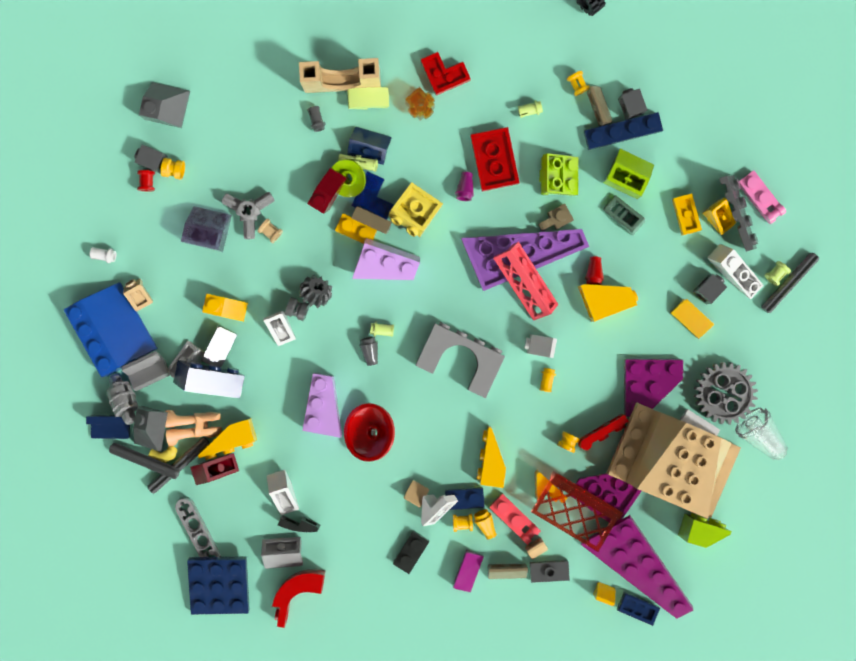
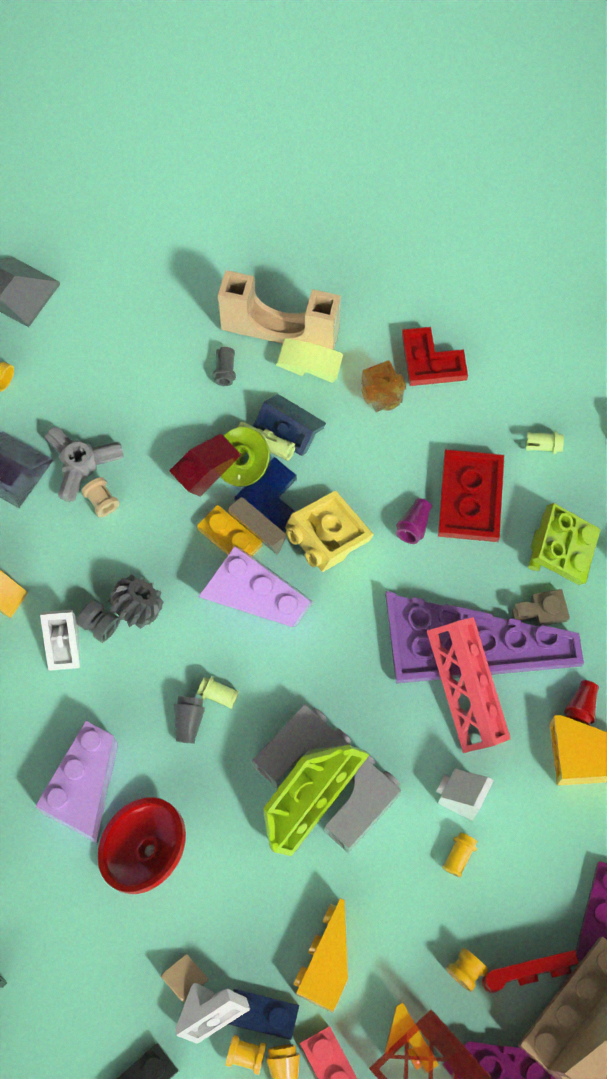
camera: 15 degrees right, 20 degrees down
none -> lime wedge [263,744,370,856]

